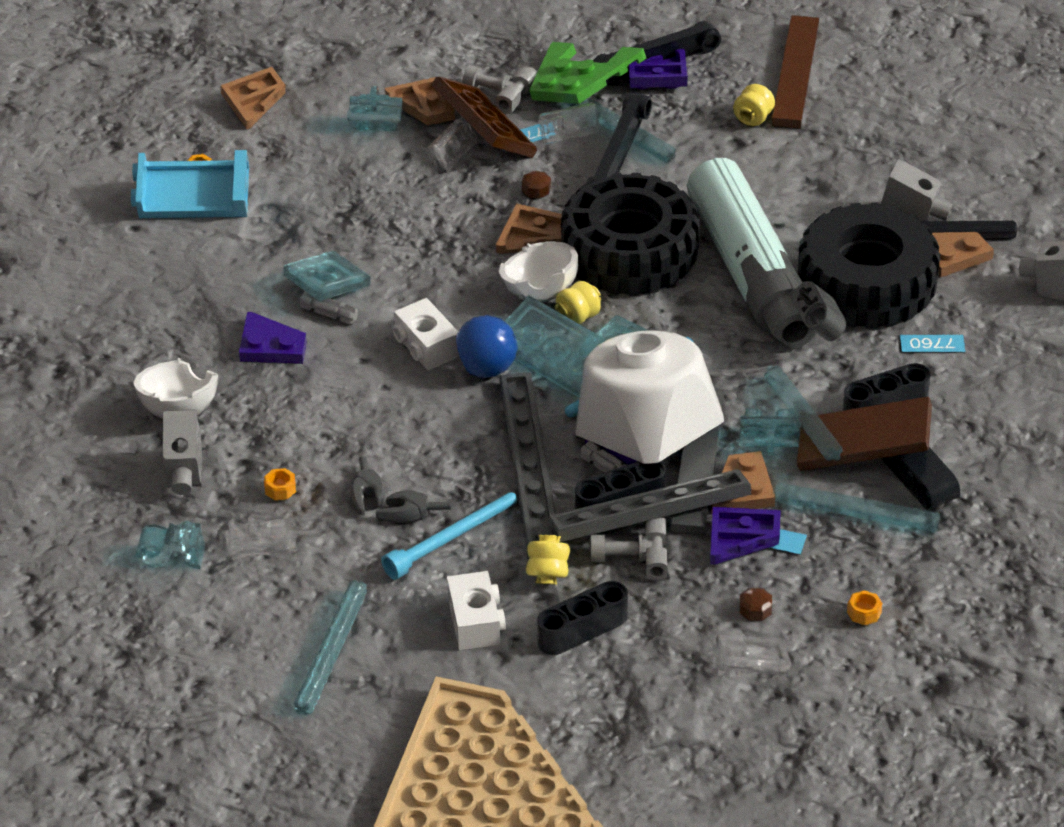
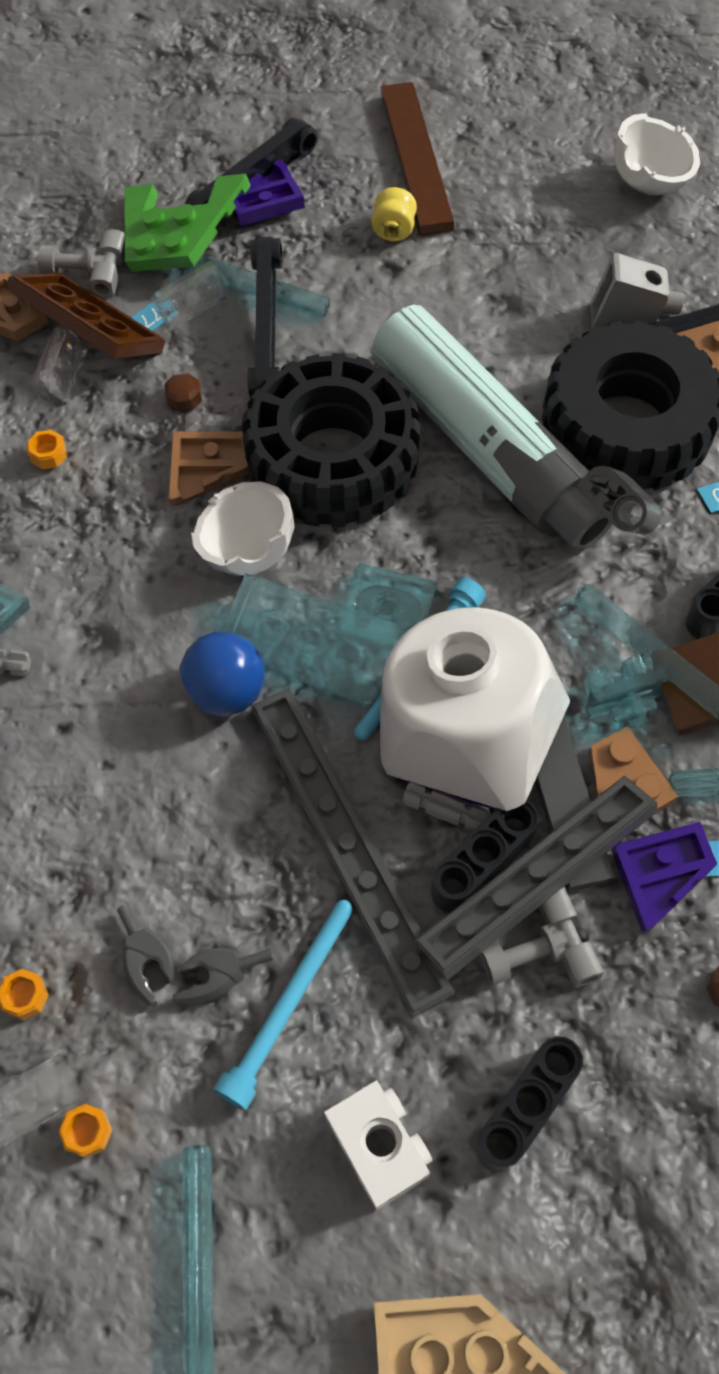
camera: 20 degrees left, 20 degrees up
white brick [392,298,460,370] -> none
light yellow piece [526,535,570,585] -> none
light yellow piece [555,281,602,326] -> none
none -> light orange tile [27,430,67,470]
none -> light orange tile [58,1103,112,1159]
none -> white cylinder [614,113,700,196]

